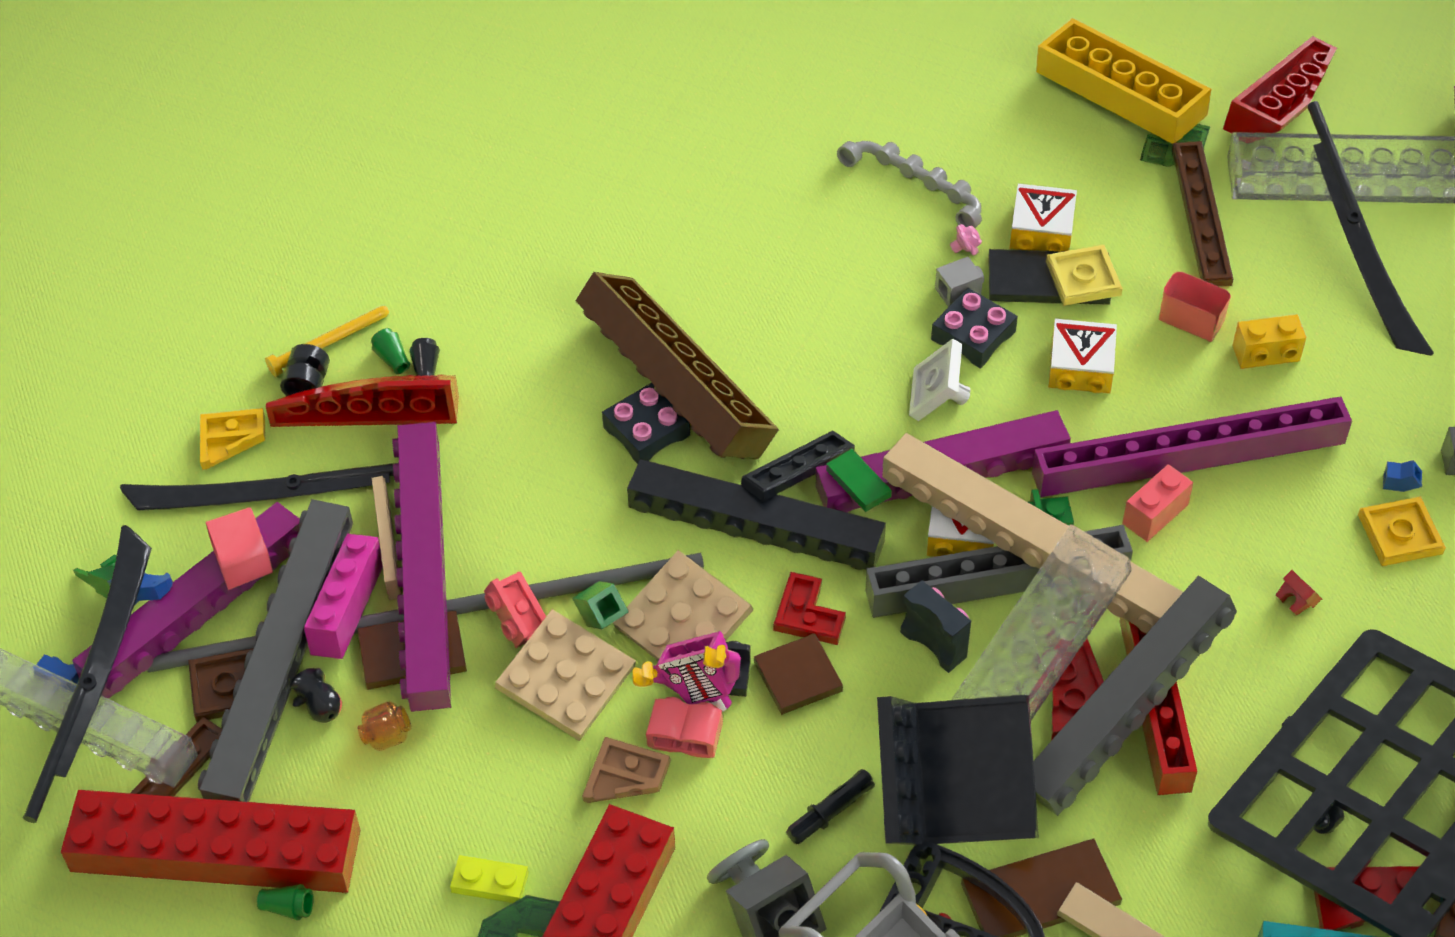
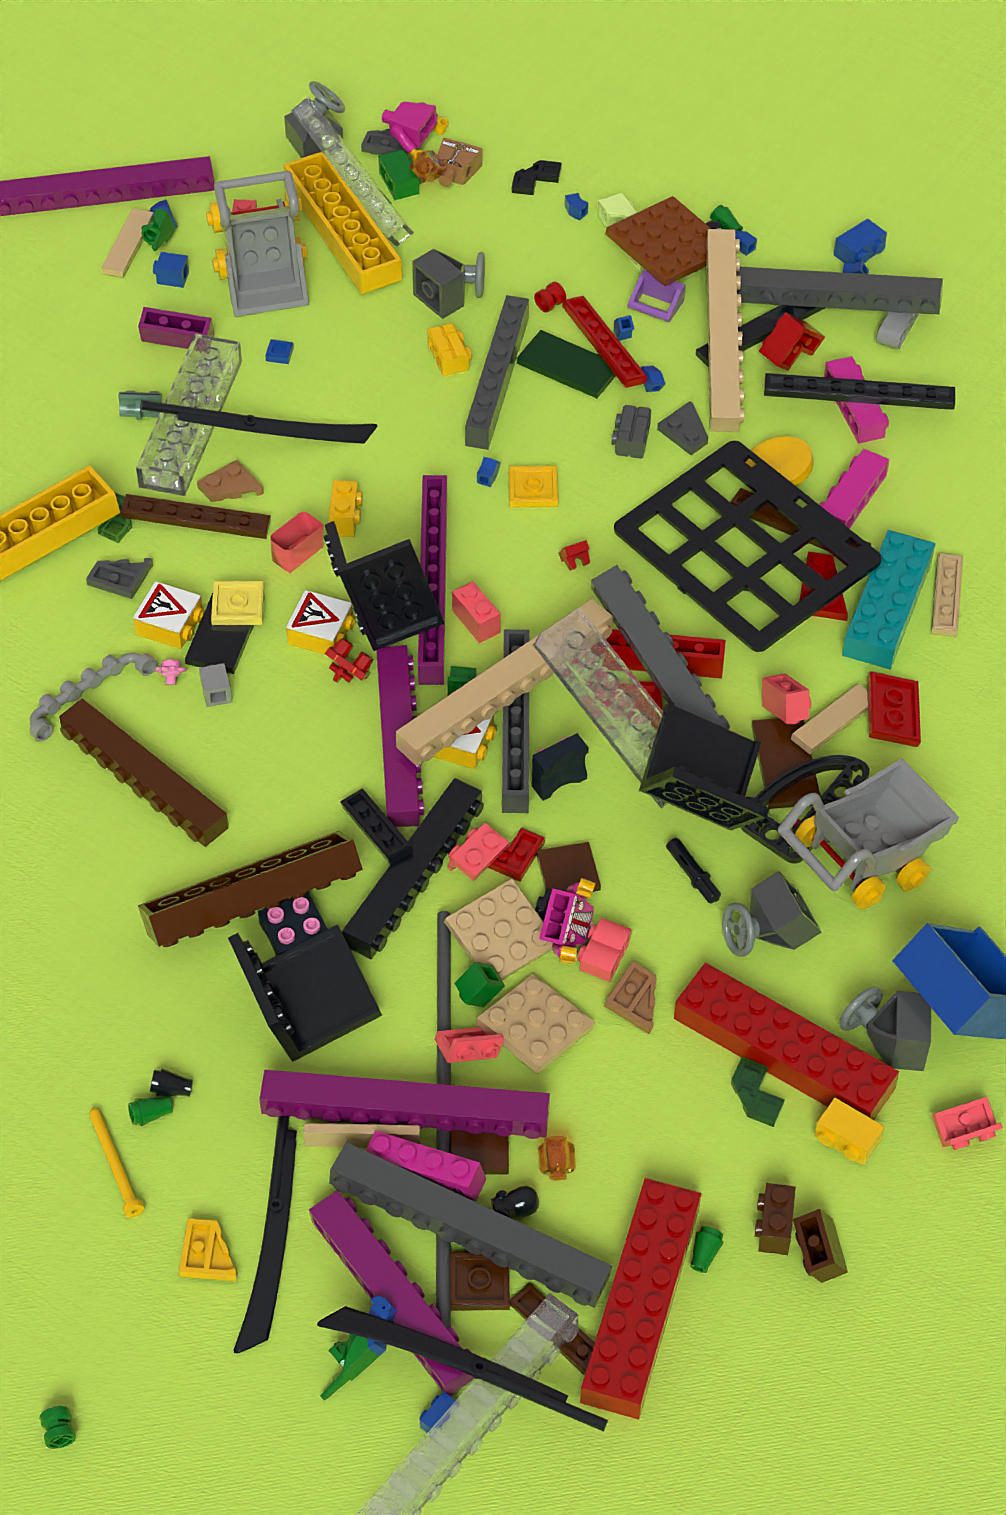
camera: 80 degrees left, 0 degrees up
coral piece [206,507,273,590] -> none
red wedge [266,374,459,427] -> none
black wheel [280,344,330,396] -> none
neon yellow plate [450,855,529,904] -> none
green tile [826,449,892,512] -> none
white tile [909,339,971,421] -> none
black brick [931,288,1018,369] -> none
red wedge [1223,36,1337,142] -> none
none -> green wheel [40,1406,76,1449]
none -> reddish brown brick [59,698,228,847]
none -> dark grey wing [86,558,153,599]
none -> sand green hips [118,391,163,420]
none -> medium nougat wing [197,460,264,502]
none -> black bracket [228,924,382,1062]
none -> black bracket [323,521,445,651]
none -> red hips [325,638,374,683]
none -> coral bracket [447,823,509,881]
none -> coral brick [762,673,811,725]

